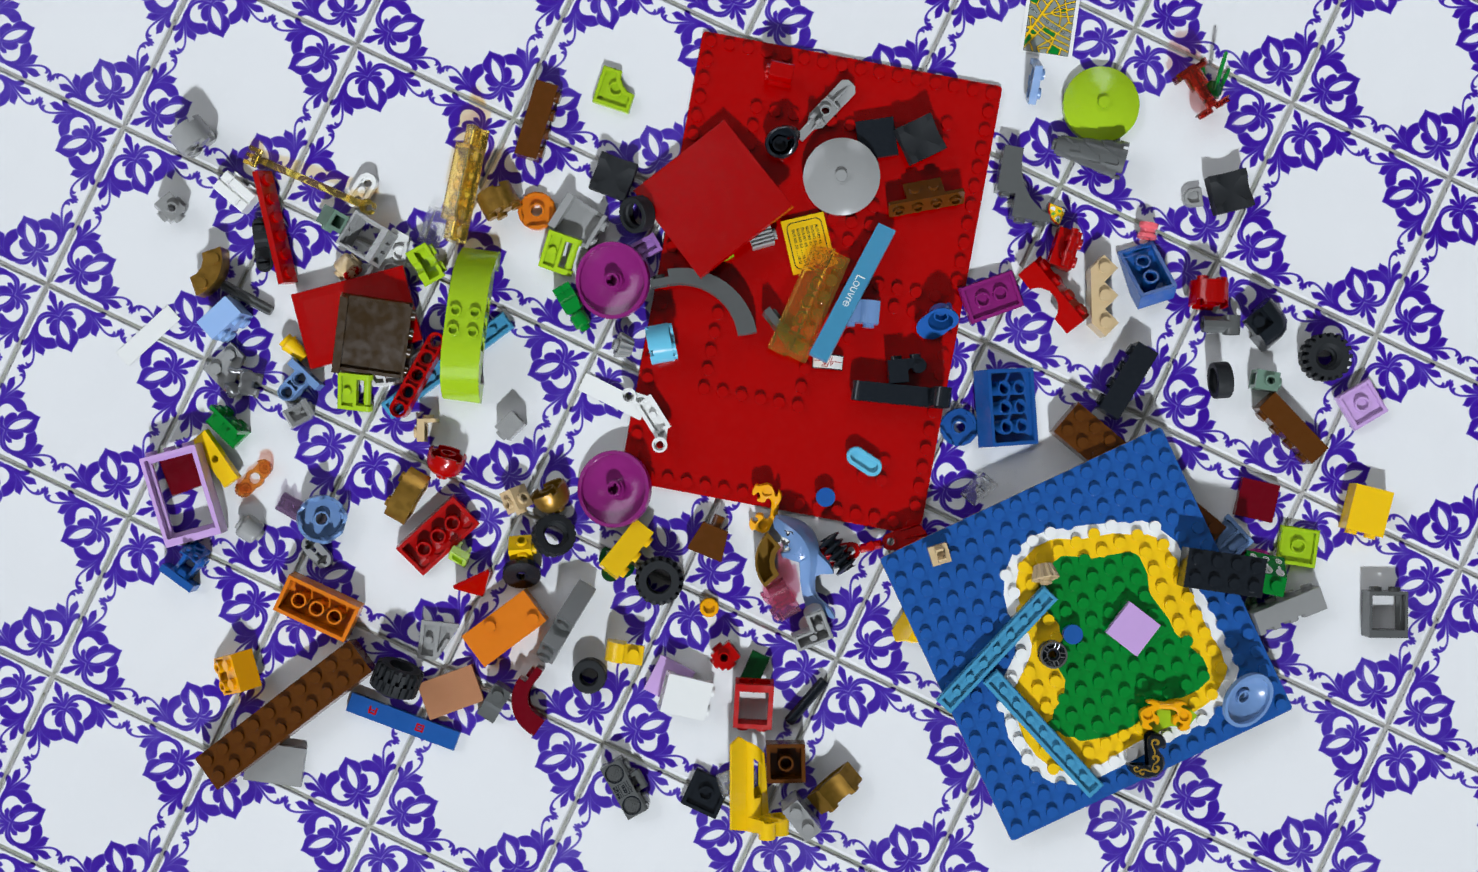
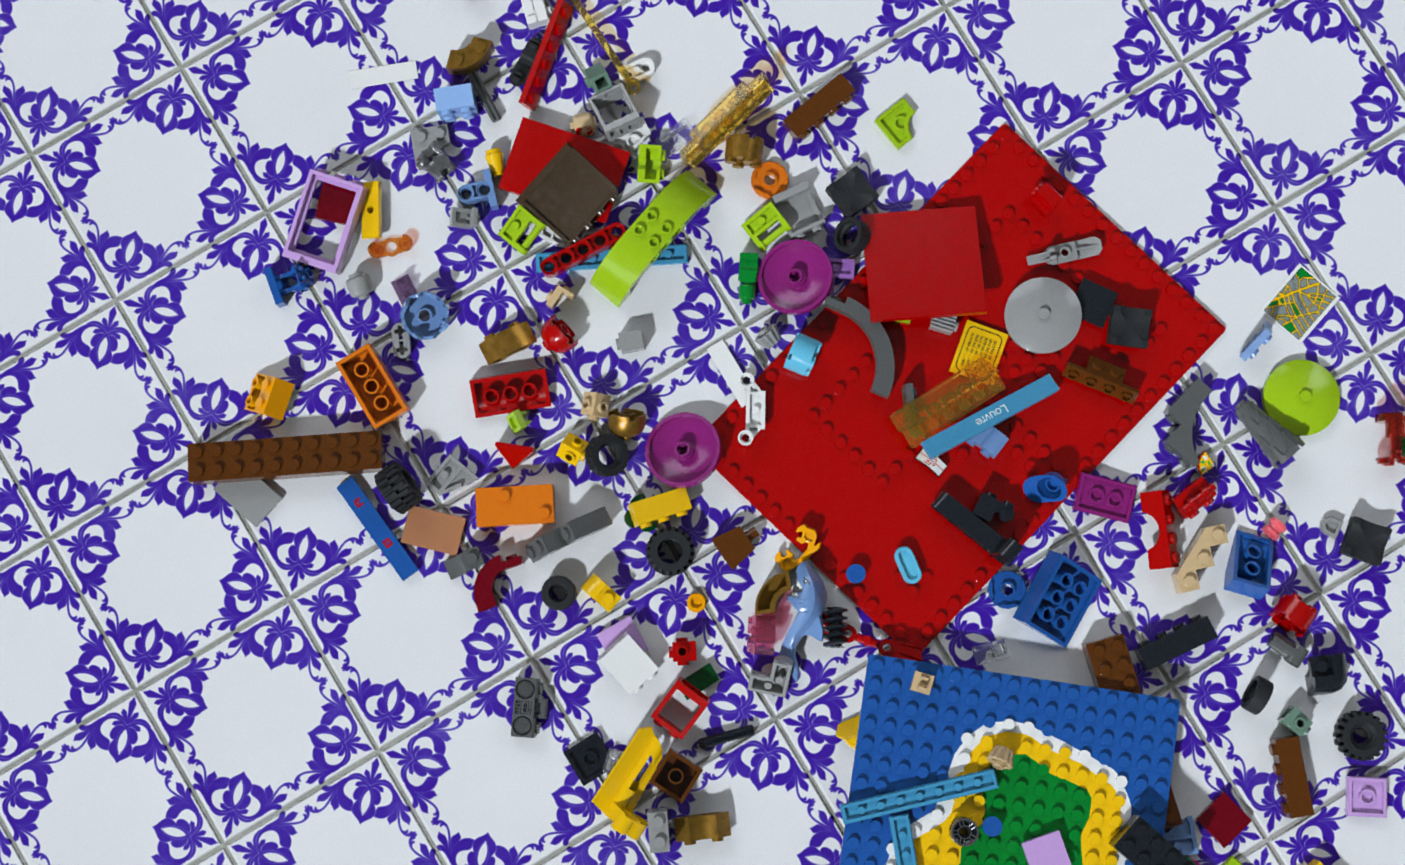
camera: 40 degrees right, 5 degrees down
green bracket [205,404,251,449] -> none
black tile [502,558,541,589] -> none
black hair [765,125,800,159] -> none

